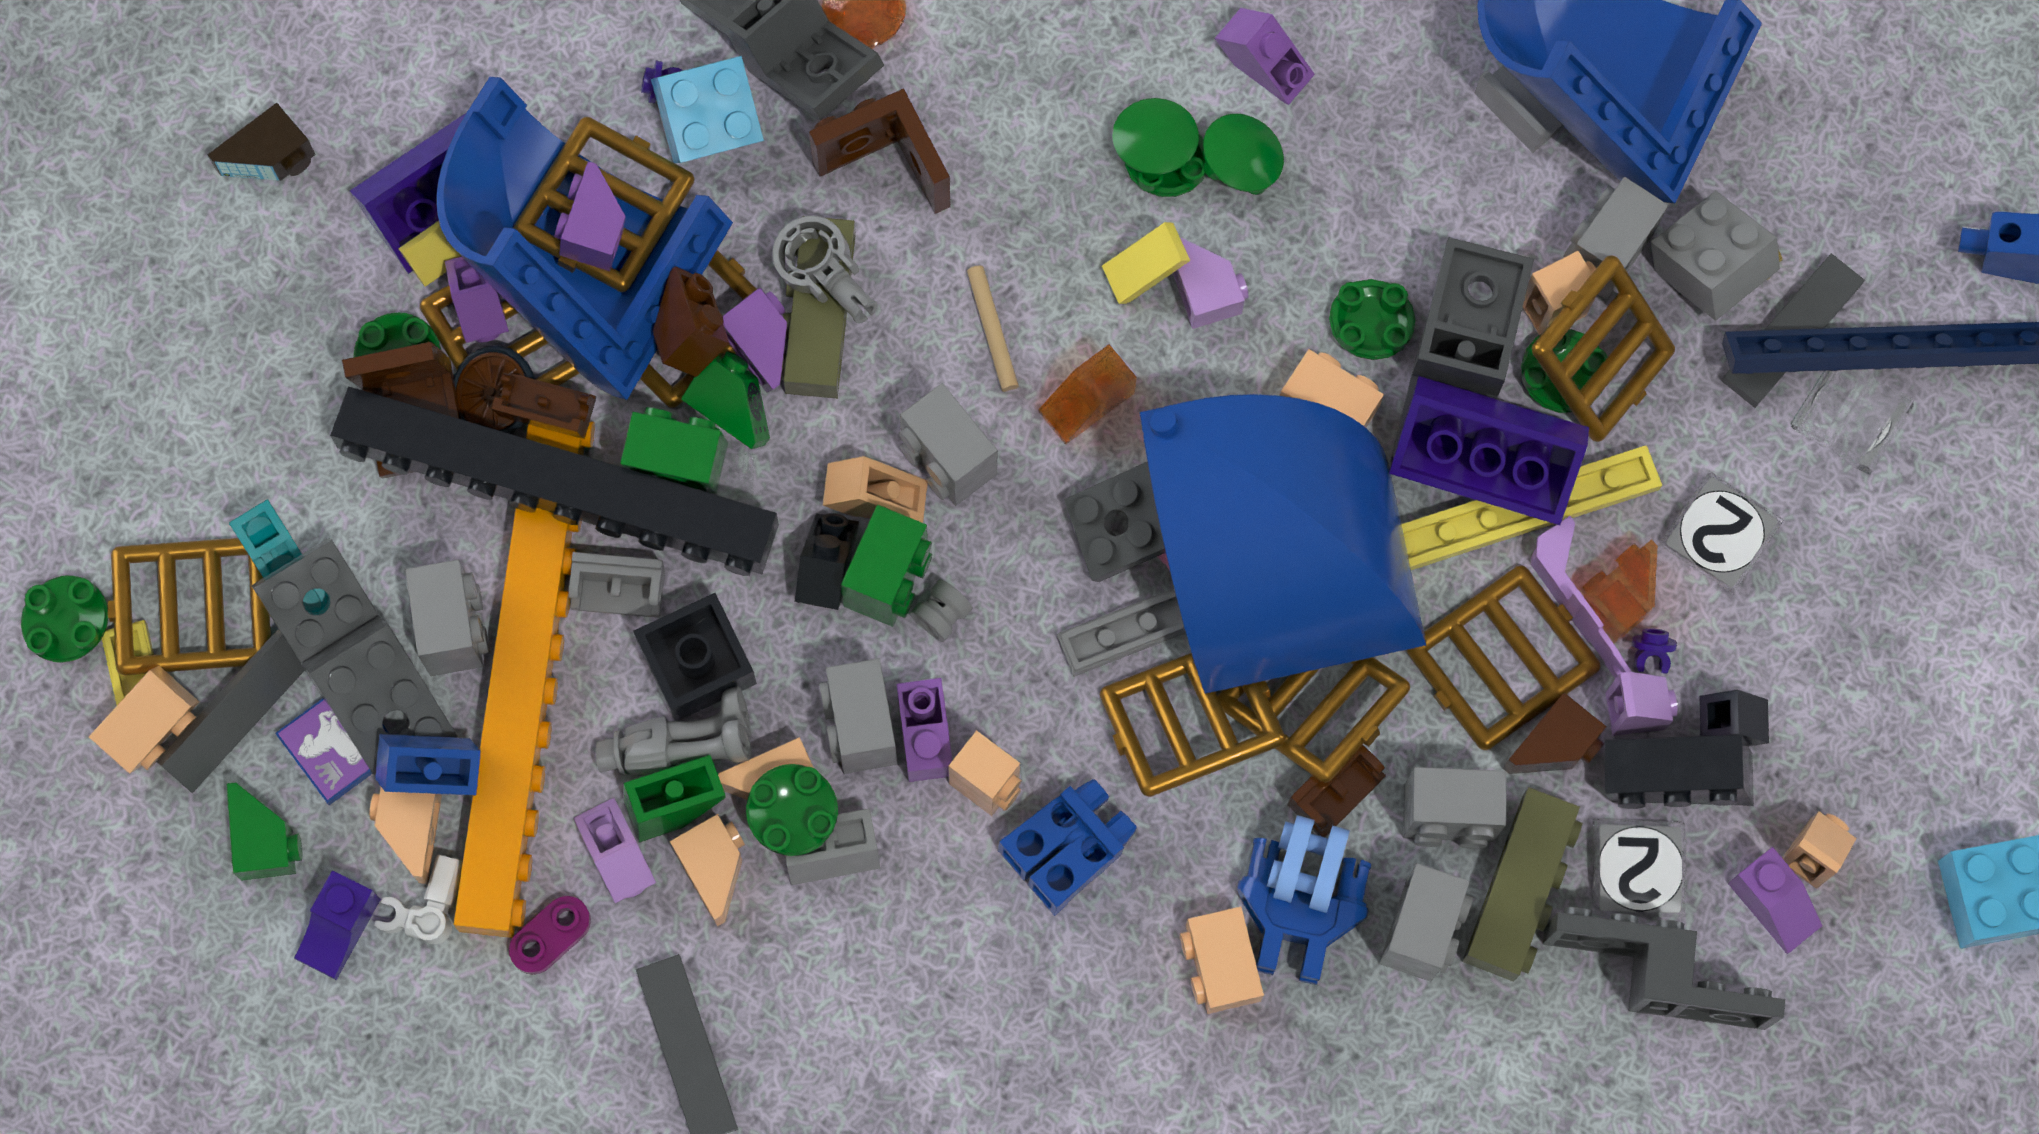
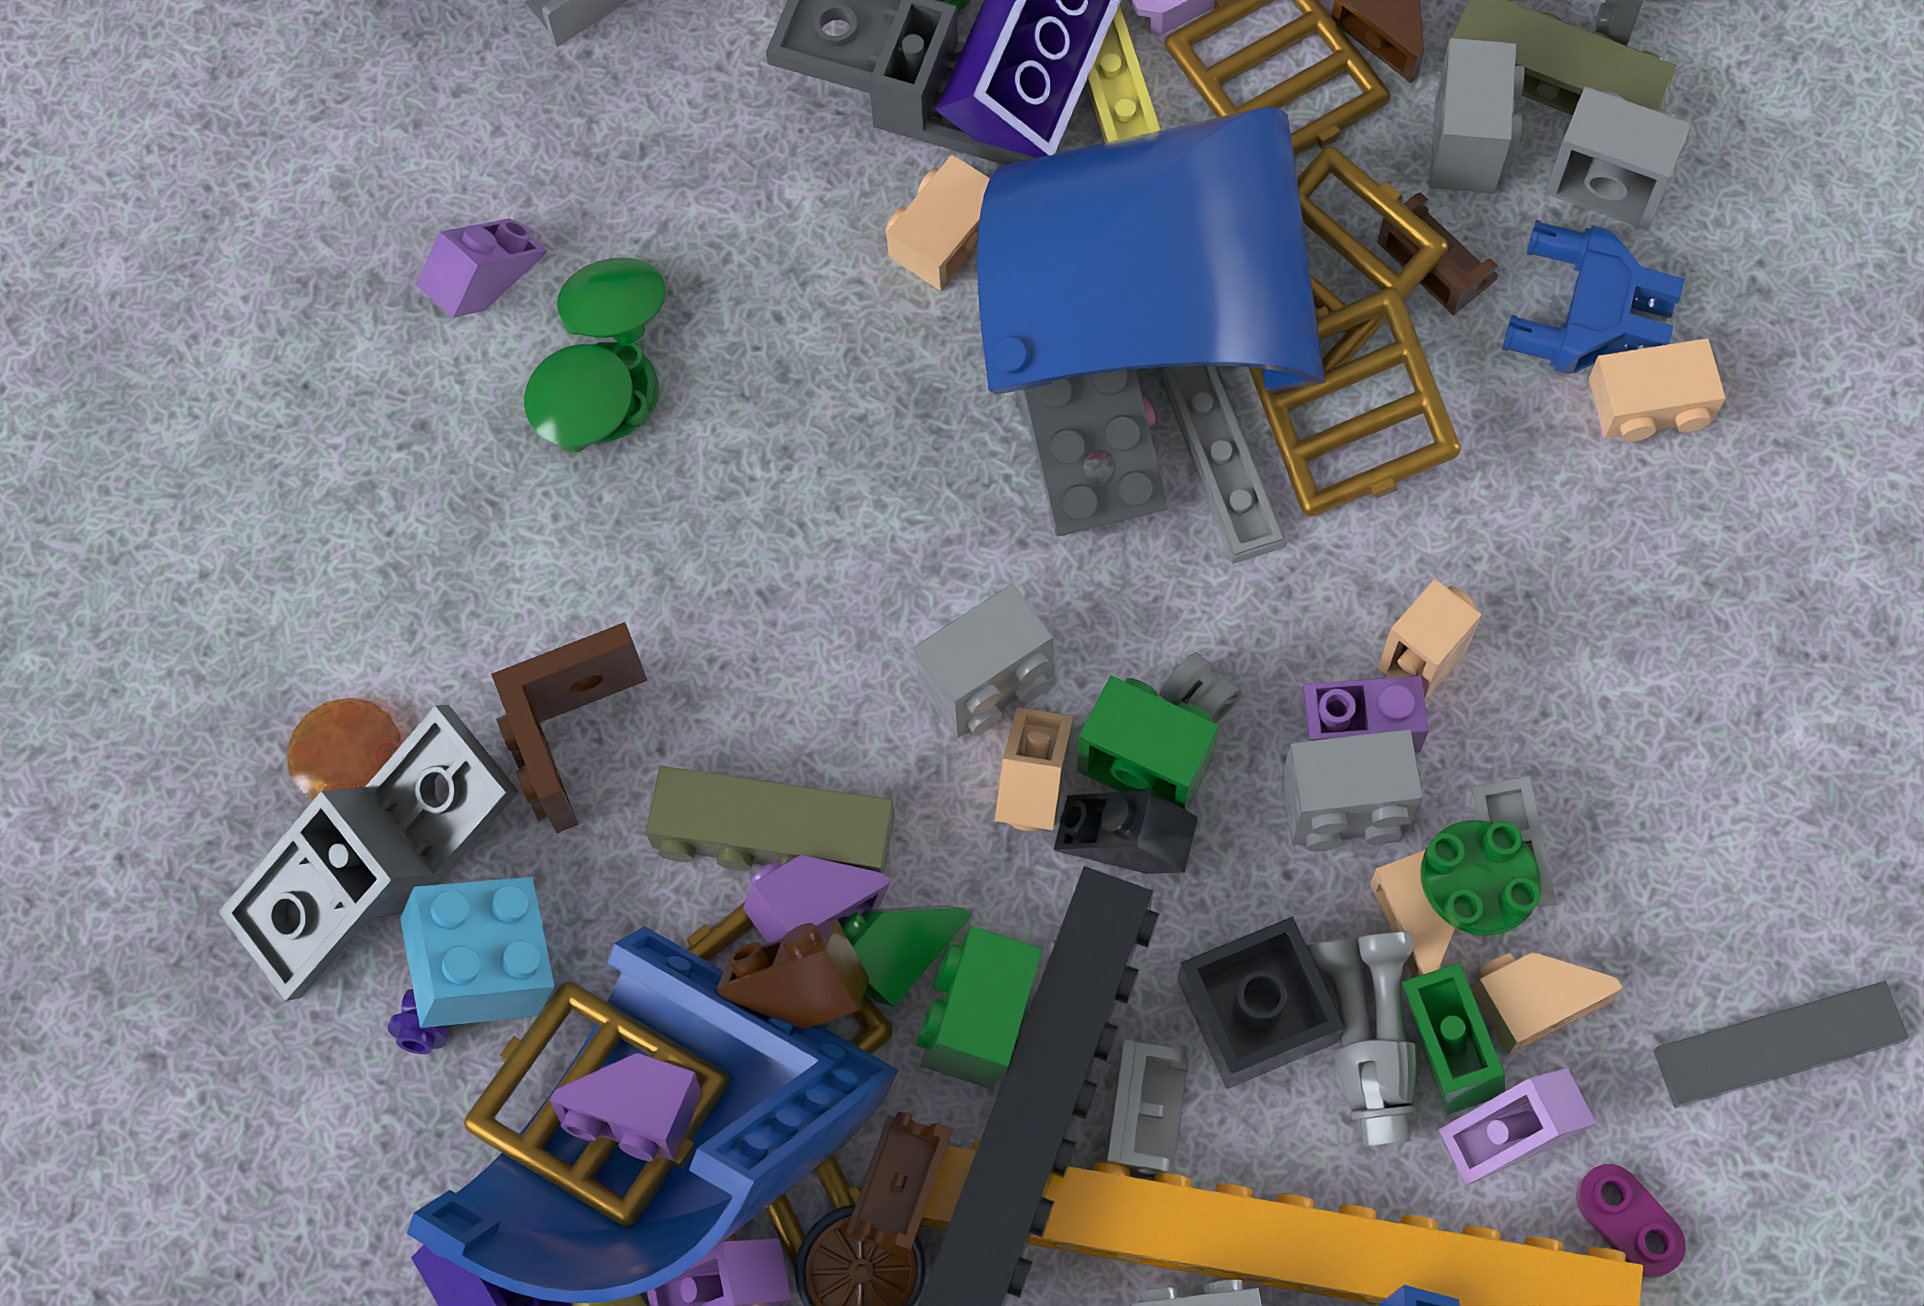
camera: 80 degrees left, 5 degrees down
light grey pin [772,216,878,324] -> none
tan bar [967,265,1019,392] -> none
blue hips [998,779,1137,916] -> none
clear orange slope [1039,344,1137,445] -> none
light yellow tile [1102,222,1190,304] -> none
lavender slope [1173,237,1249,329] -> none
light blue brick [1267,815,1350,913] -> none
green dish [1329,279,1416,360] -> none

